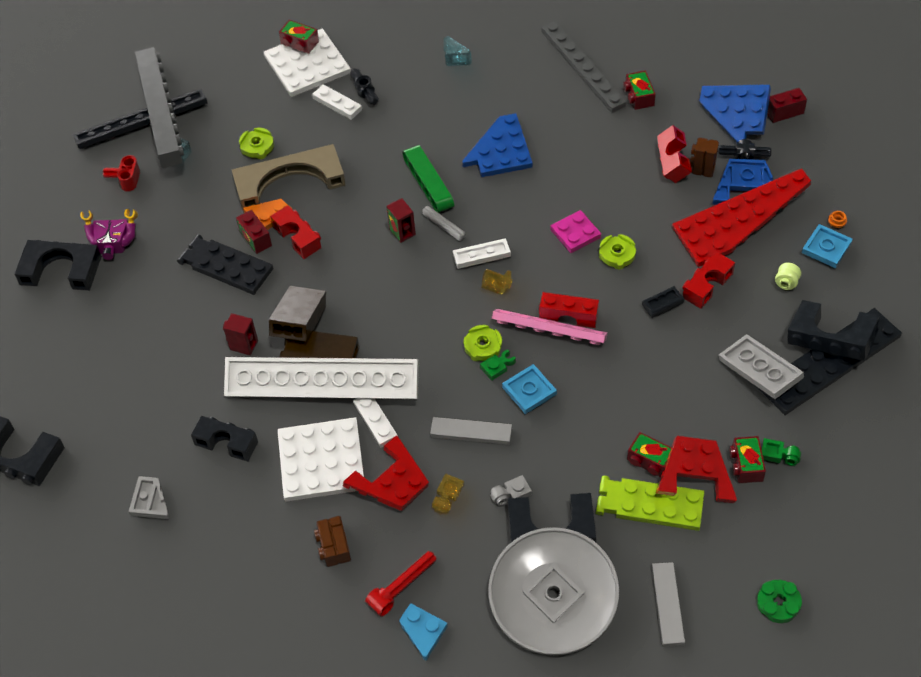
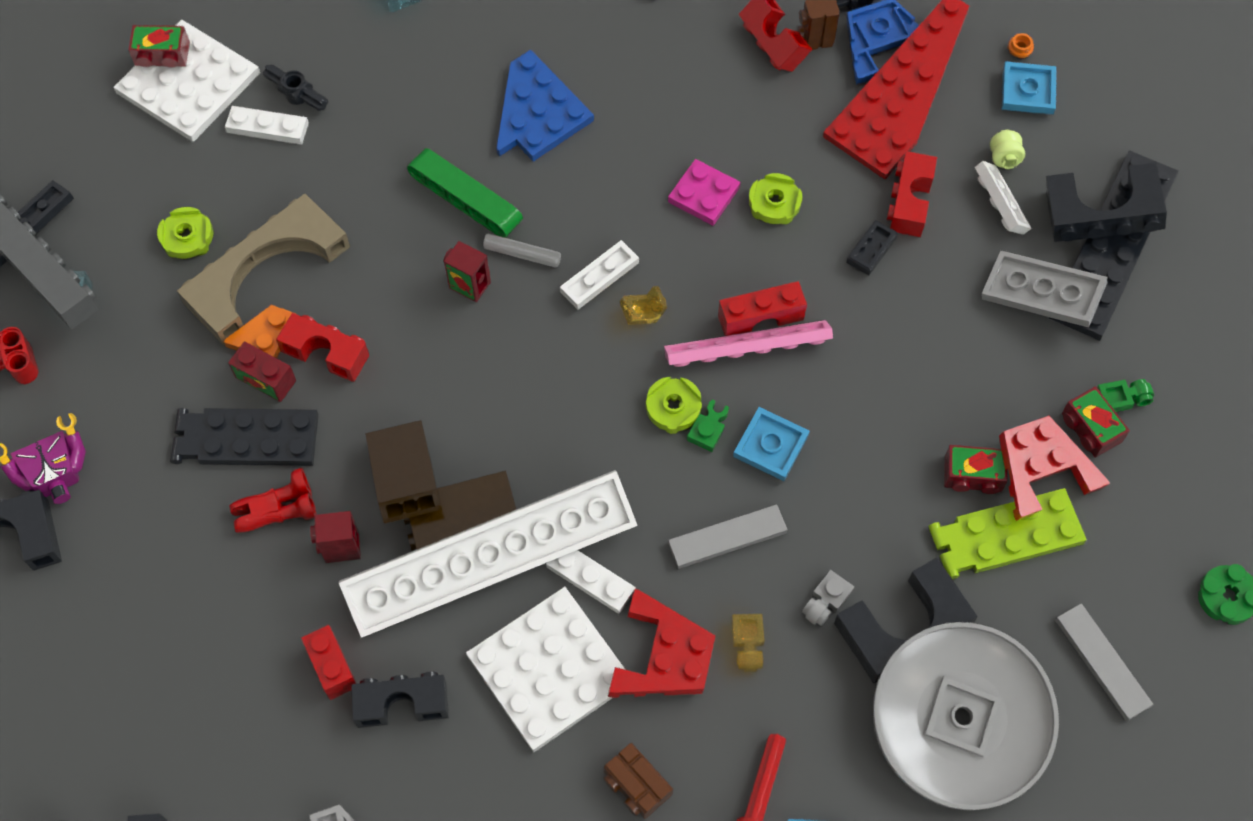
camera: 30 degrees left, 10 degrees up
none -> red piece [229,468,317,533]
none -> red brick [301,625,357,700]
none -> white plate [975,161,1032,235]

